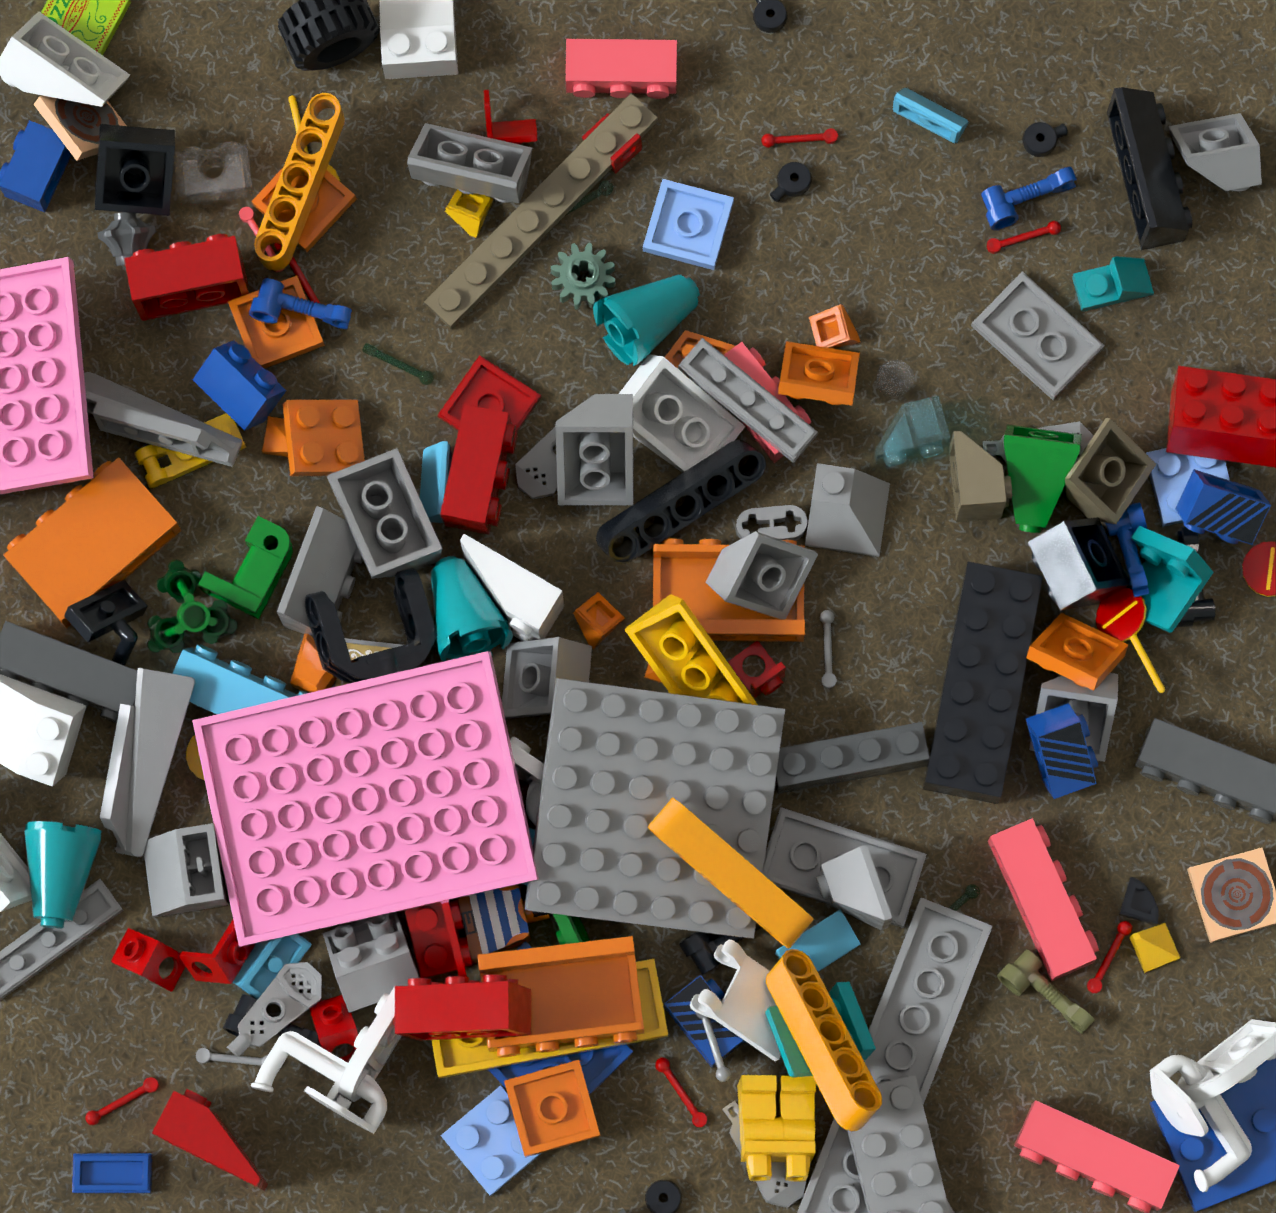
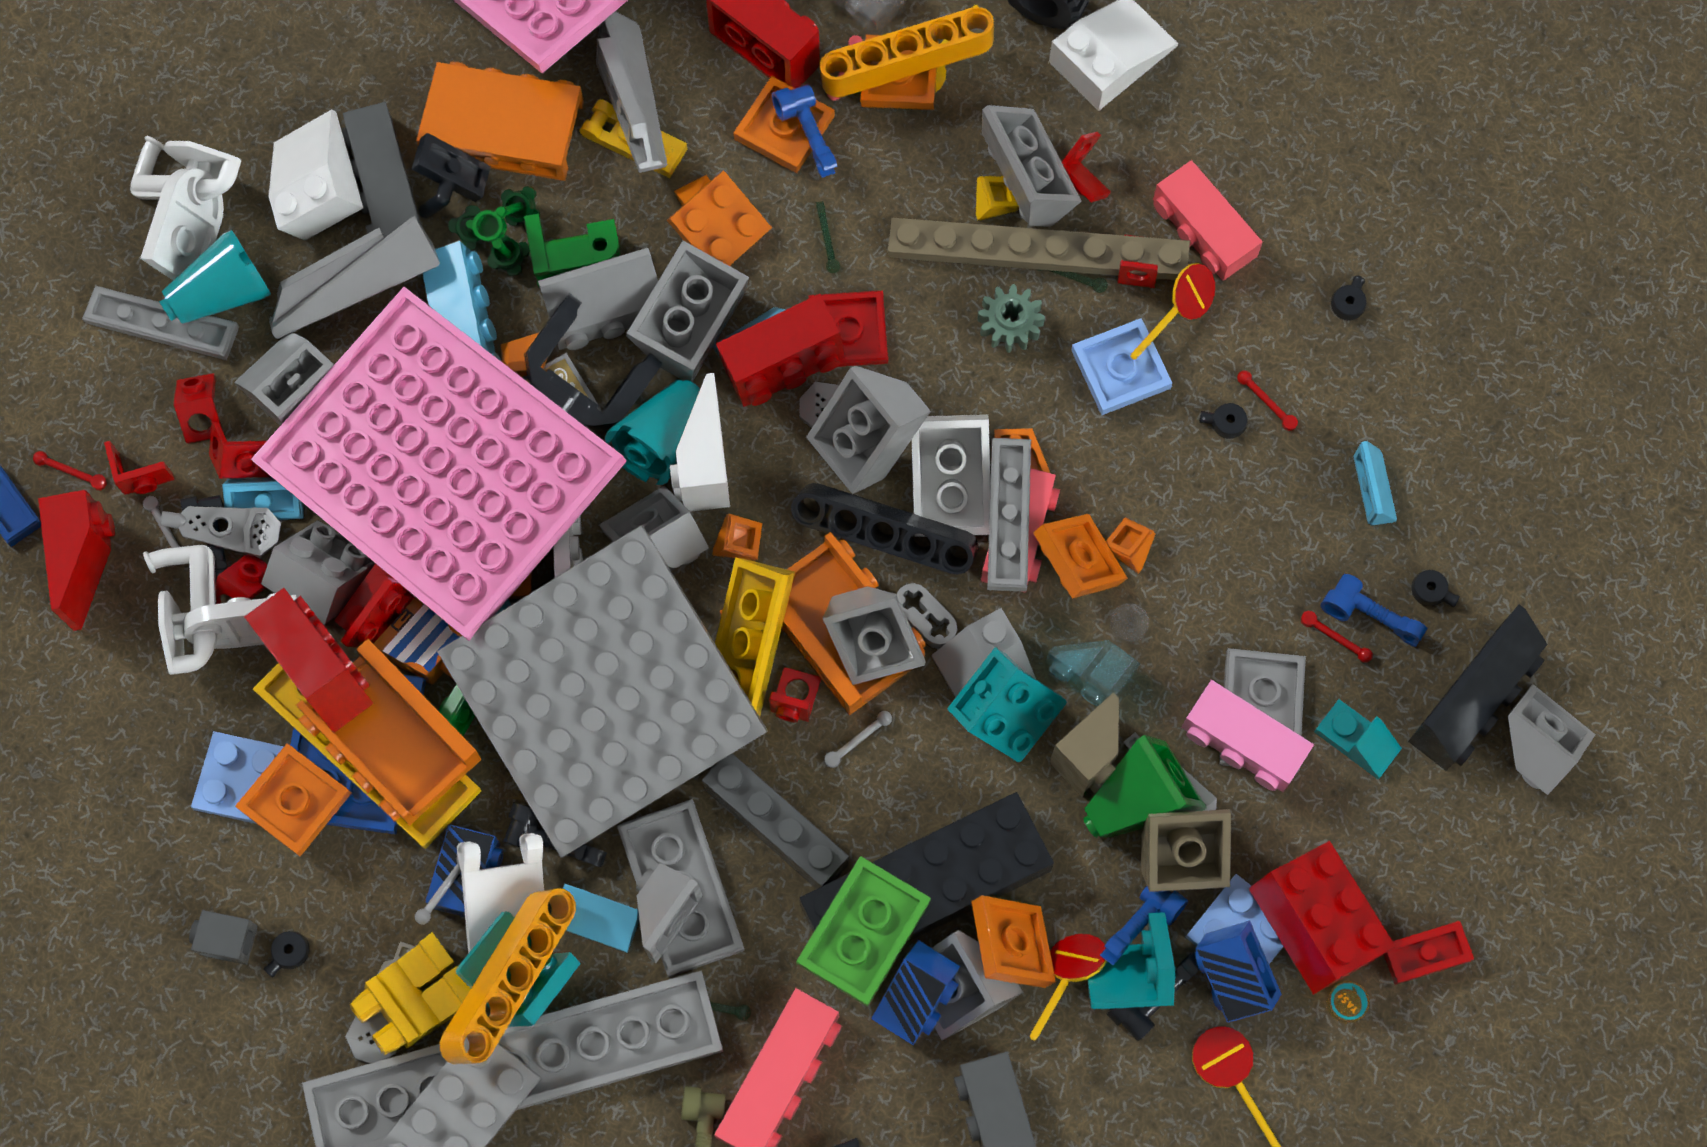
camera: 50 degrees right, 5 degrees down
blue brick [192,340,286,431] -> none
red piece [274,243,321,304] -> none
teal cone [593,274,700,366] -> none
light orange beam [647,797,814,949] -> none
red hinge [655,1057,707,1128] -> none
brick [1028,517,1131,610] -> none
none -> red bracket [104,441,174,495]
none -> bright green plate [796,856,931,1007]
none -> teal bracket [947,647,1067,762]
none -> red piece [1130,263,1215,360]
none -> bright pink brick [1181,680,1314,792]

